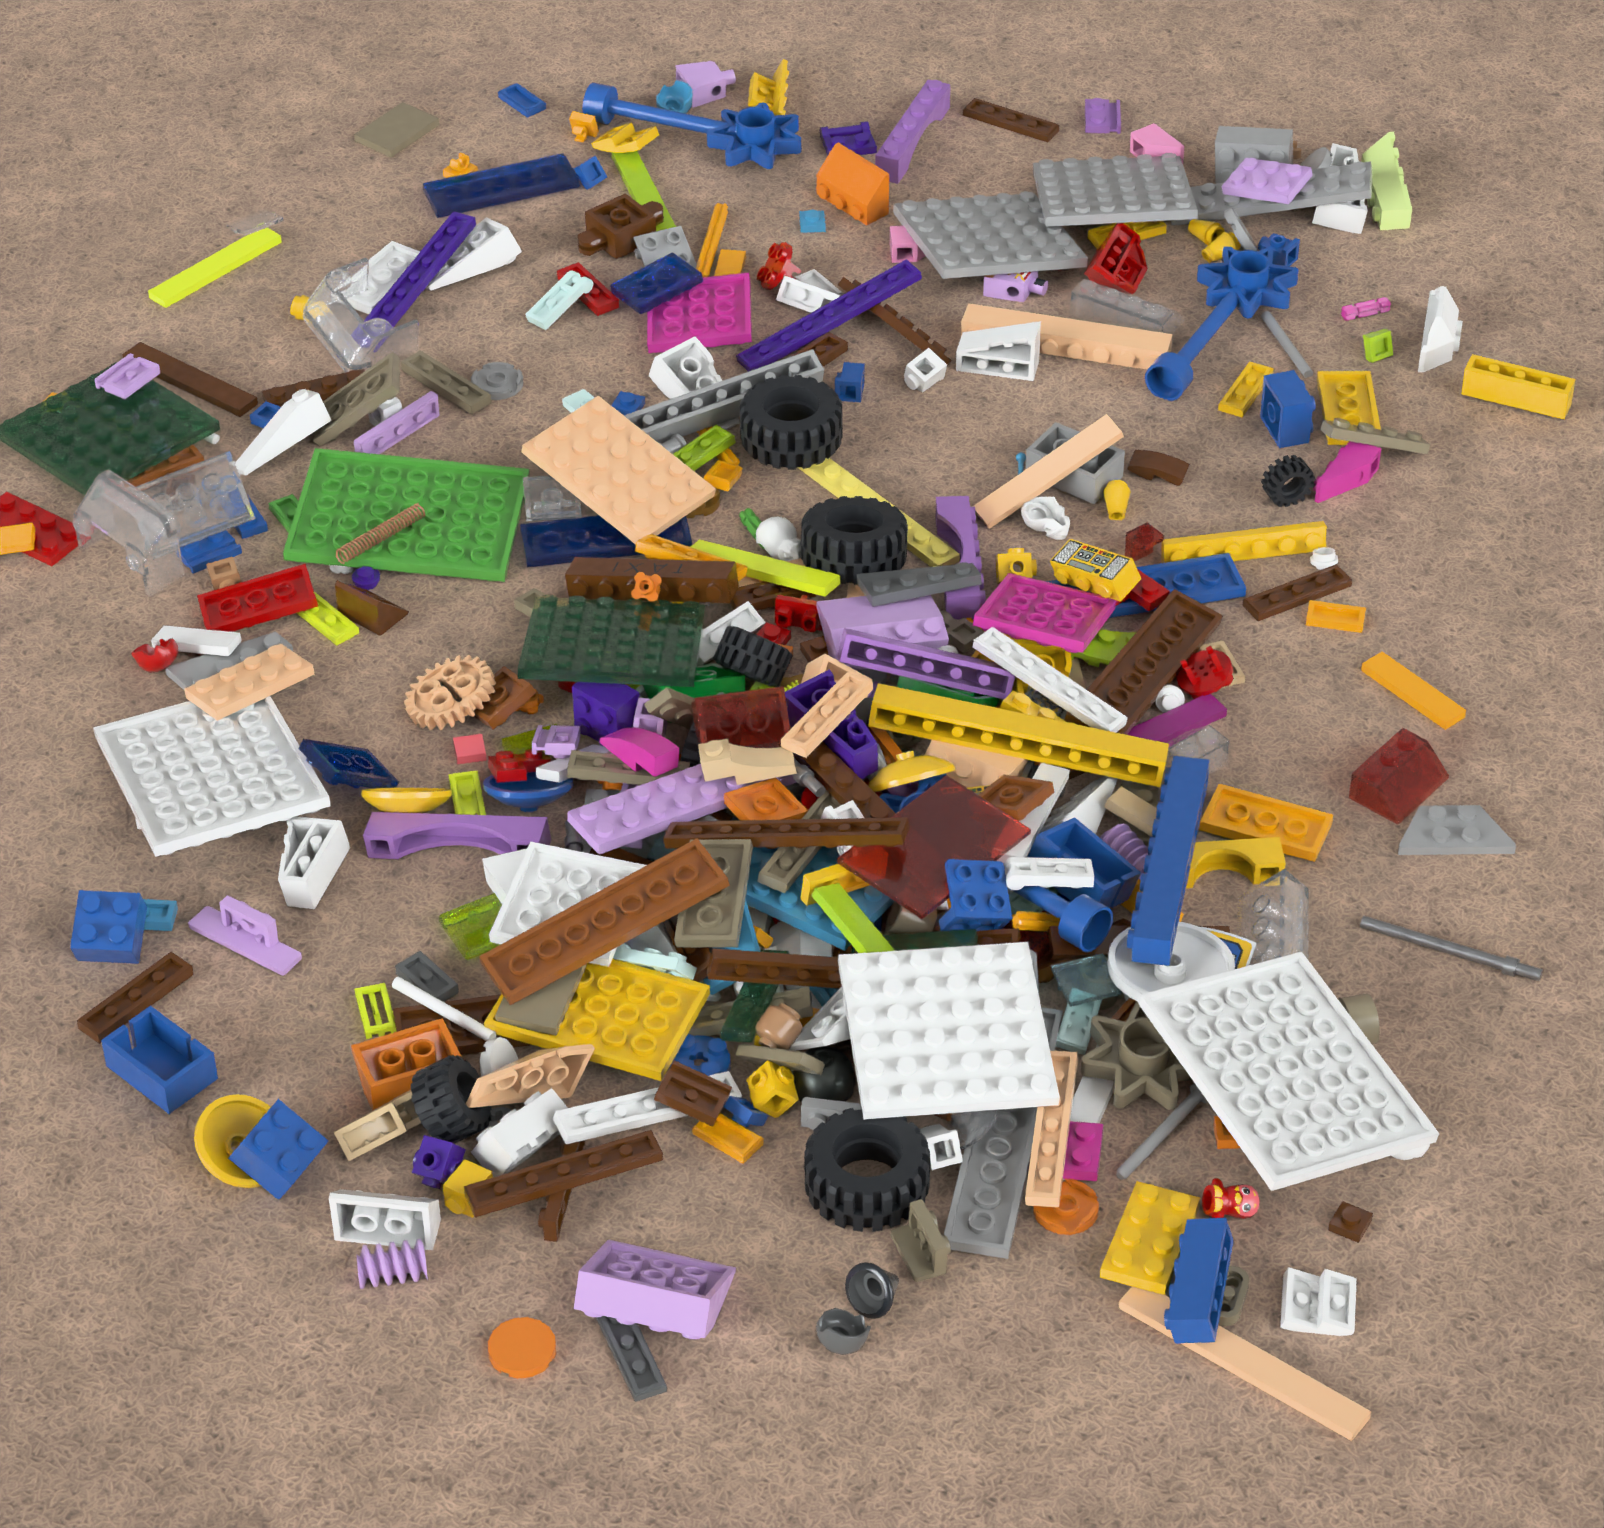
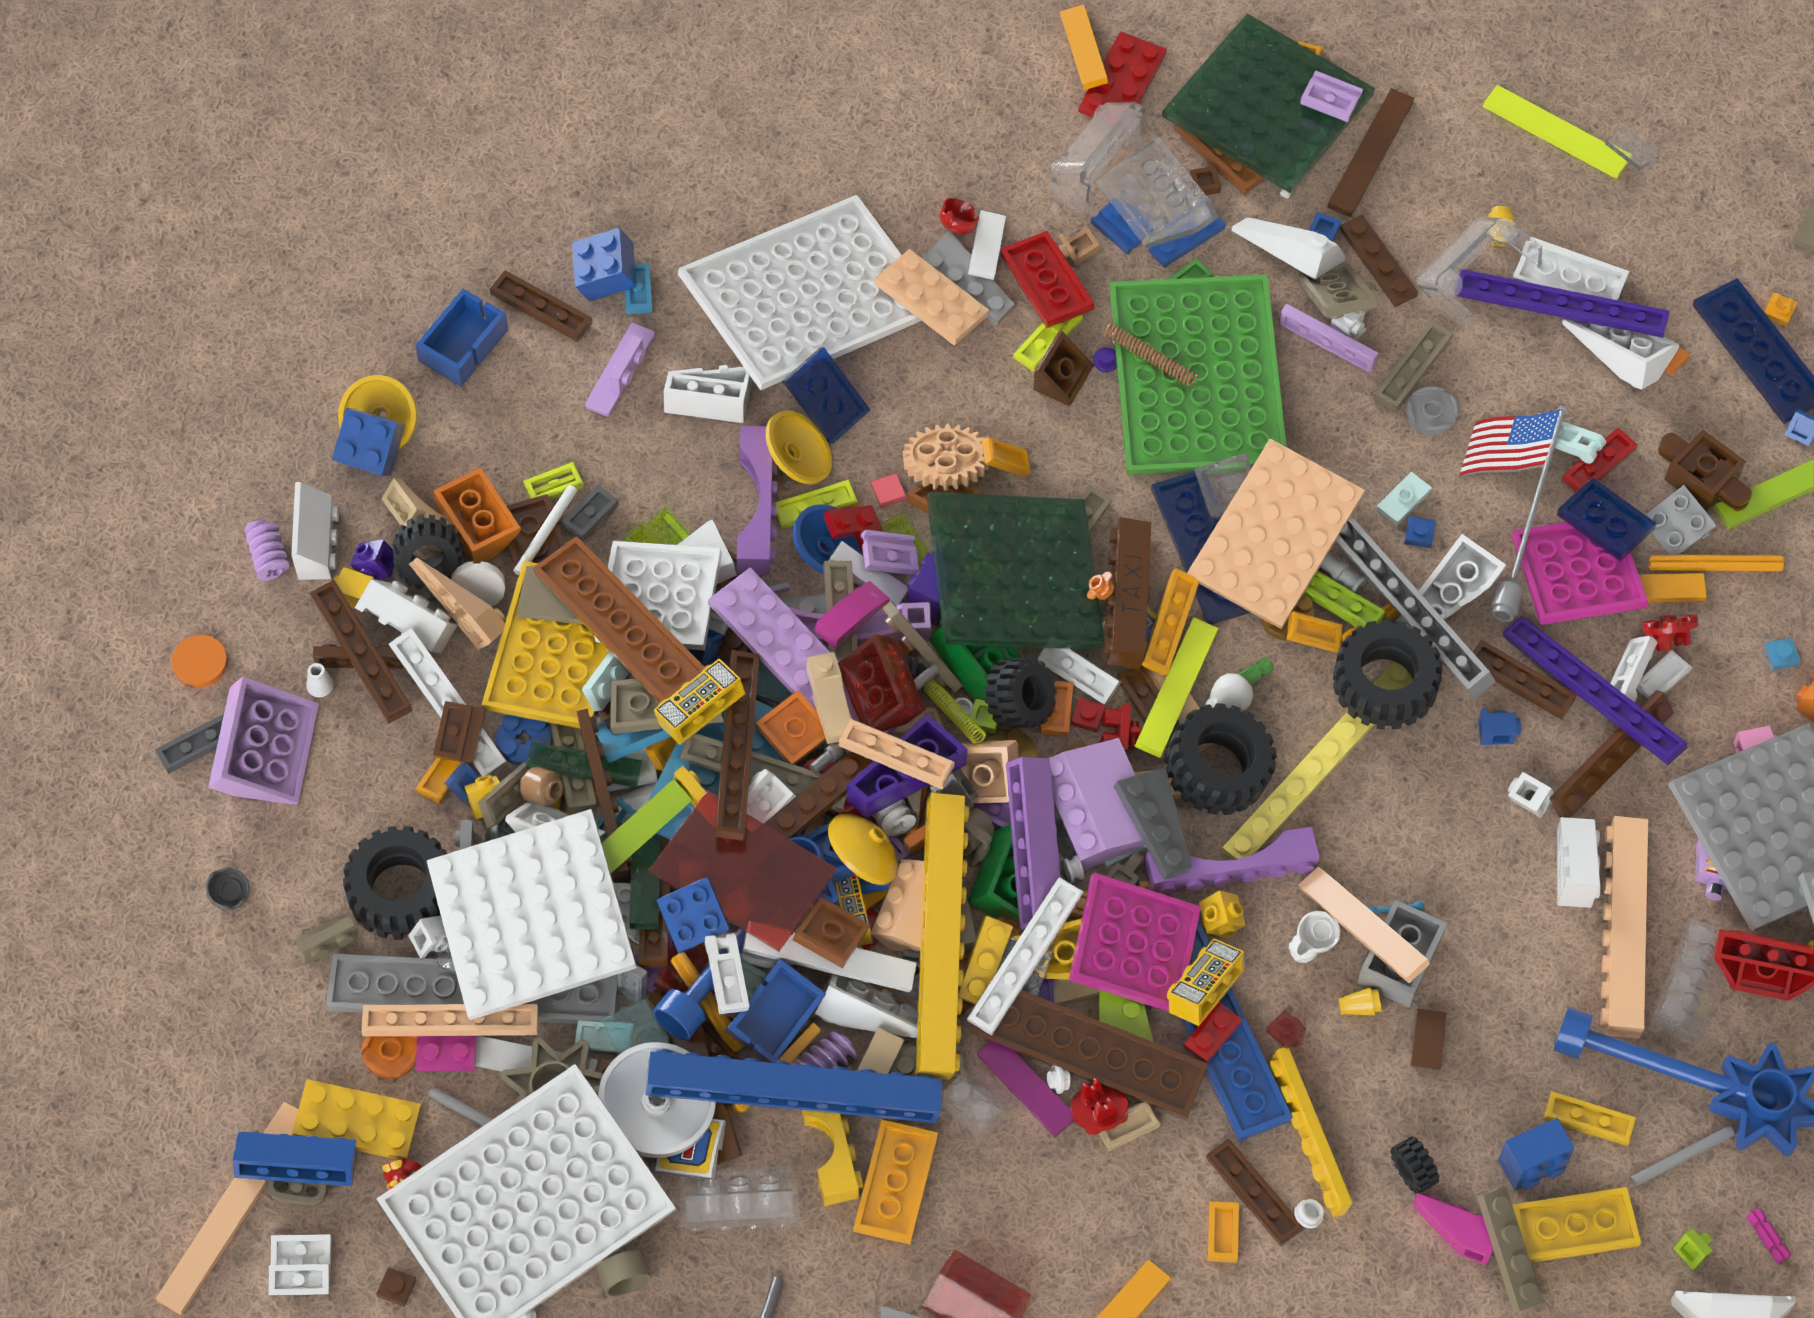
camera: 80 degrees right, 20 degrees up
hat [845,1262,899,1319] -> none
none -> white cone [306,663,334,697]
none -> brick [654,659,745,745]
none -> light orange tile [982,437,1031,477]
none -> flag [1459,406,1568,622]

